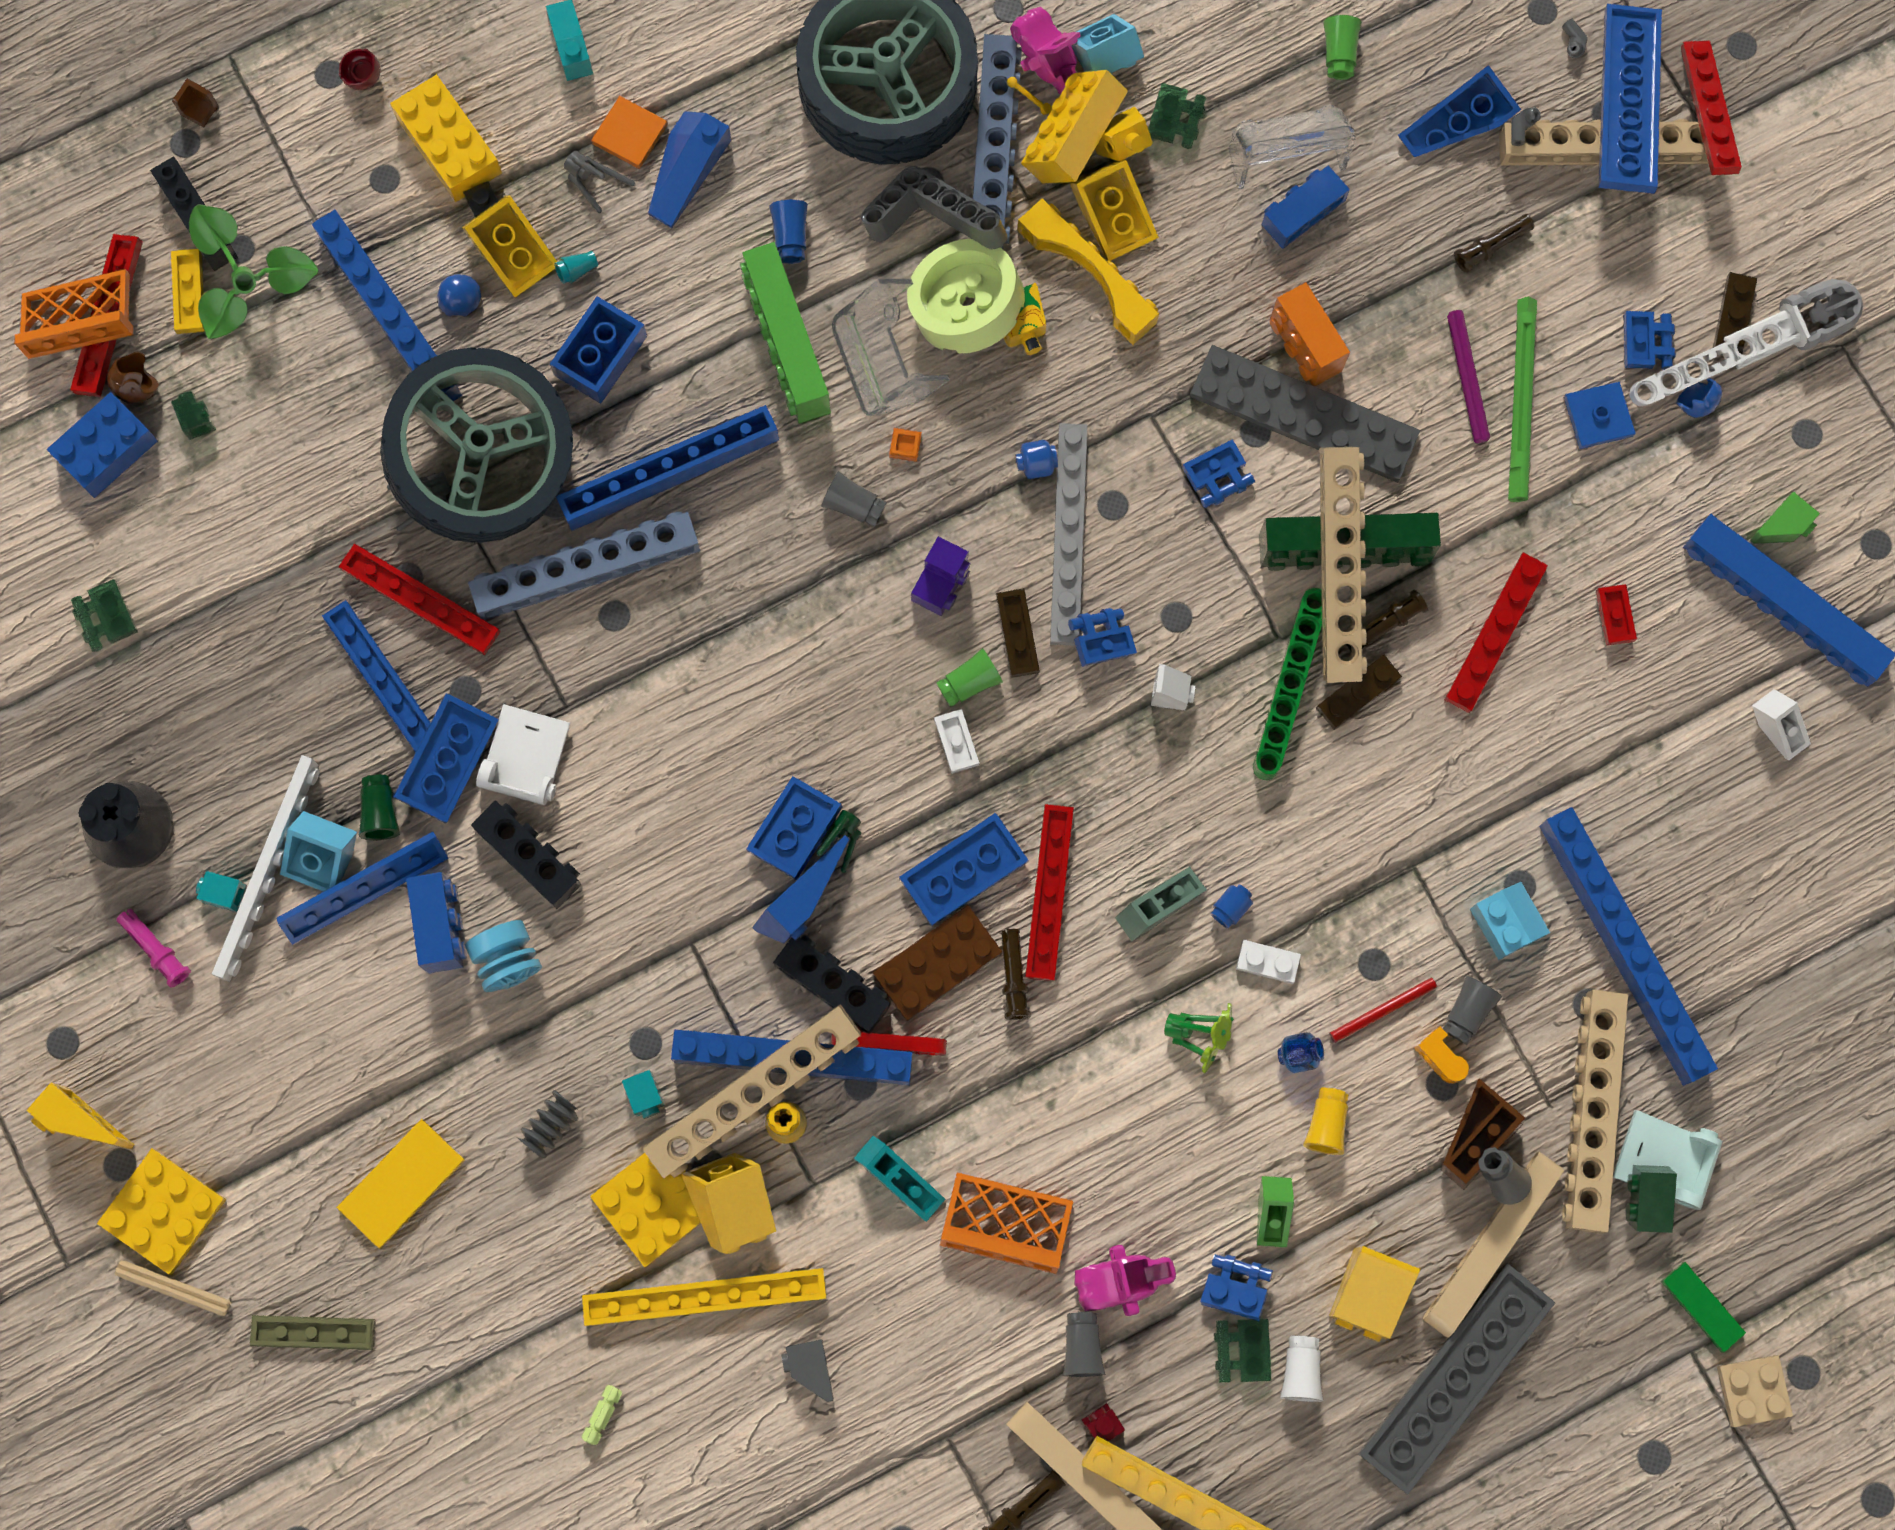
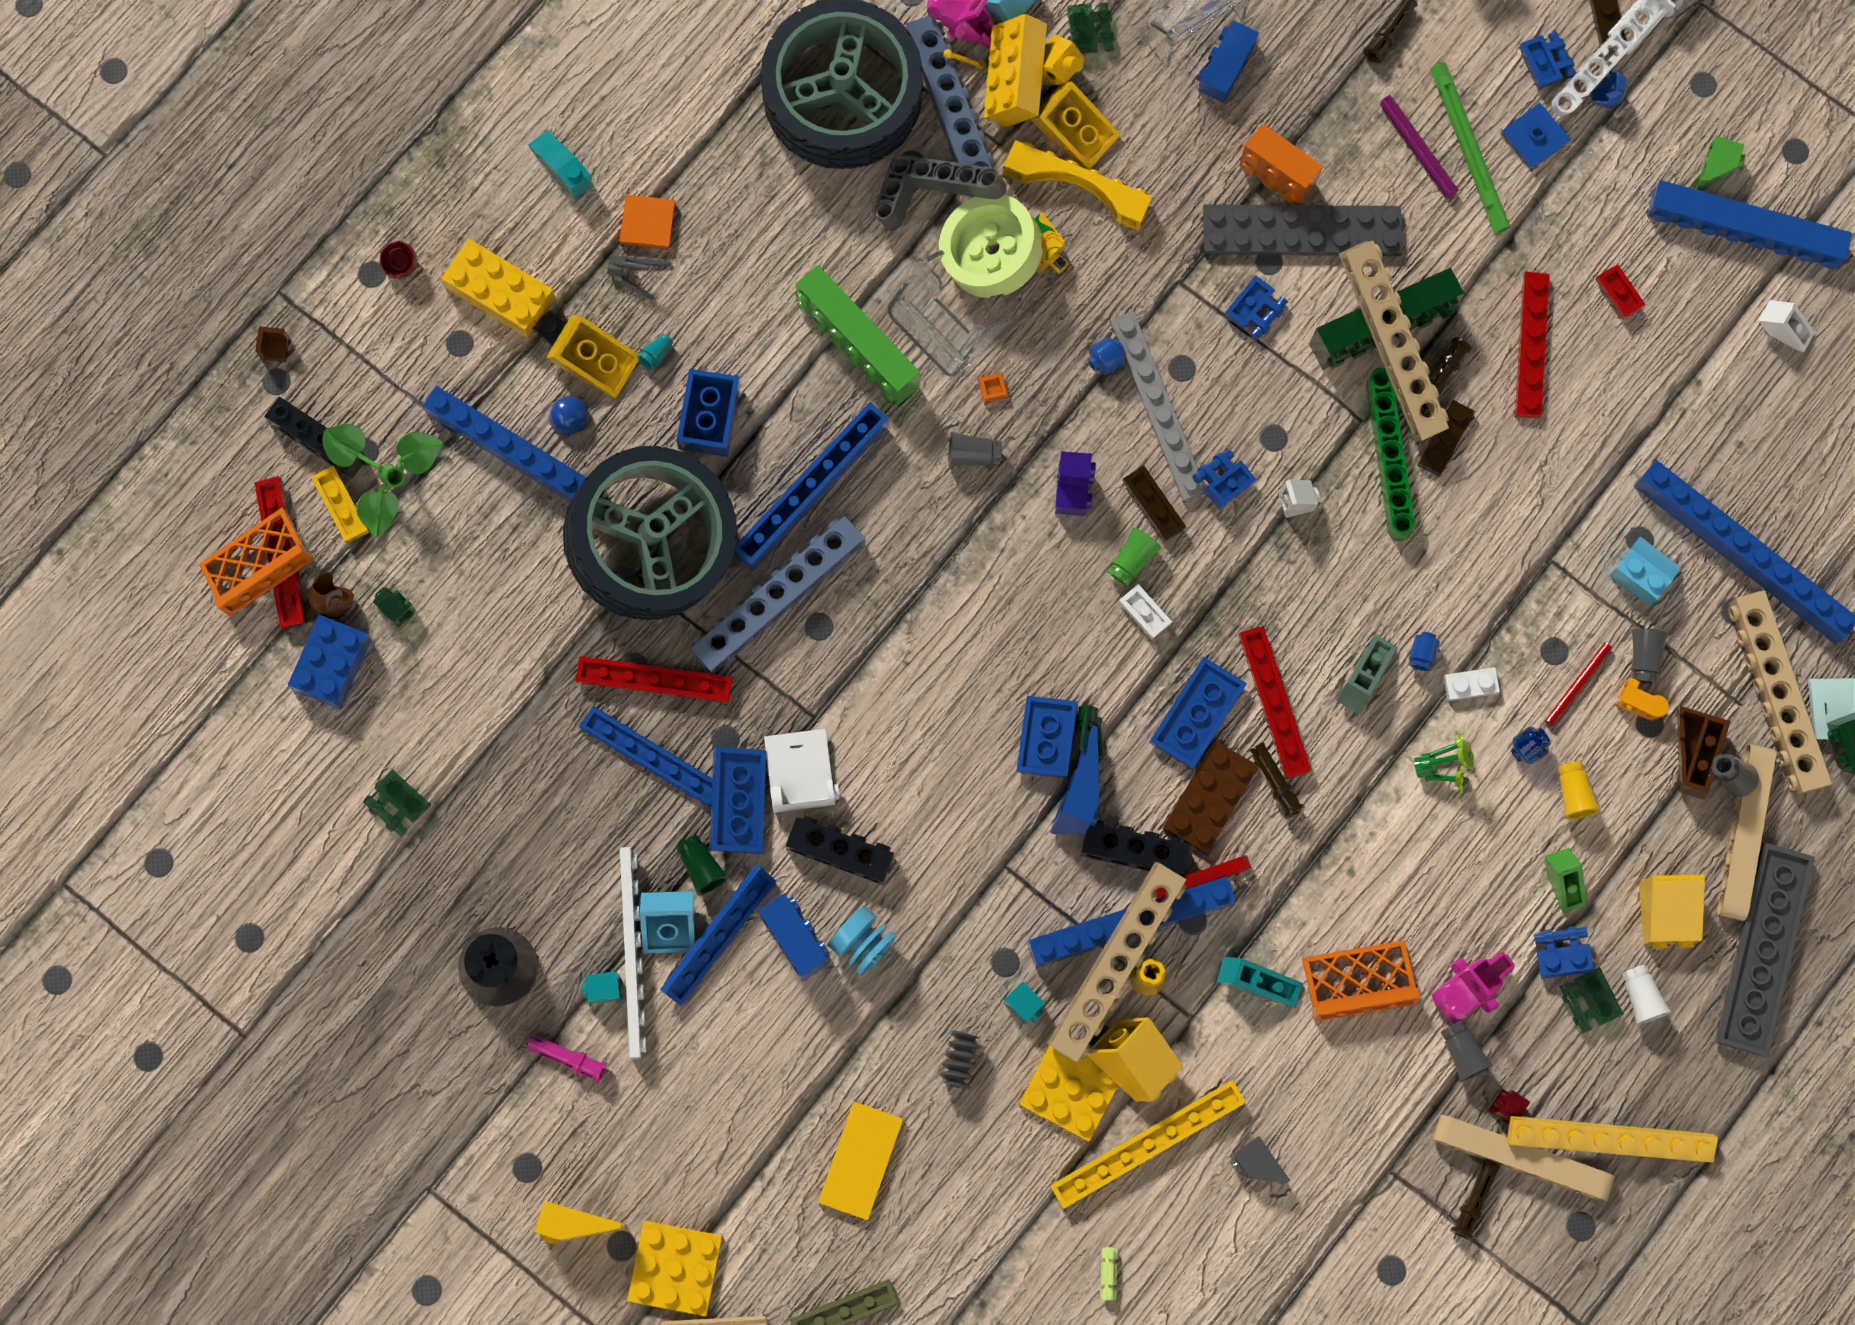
camera: 25 degrees left, 0 degrees up
blue wedge [648,111,731,228] -> none
blue plant [769,199,808,264] -> none

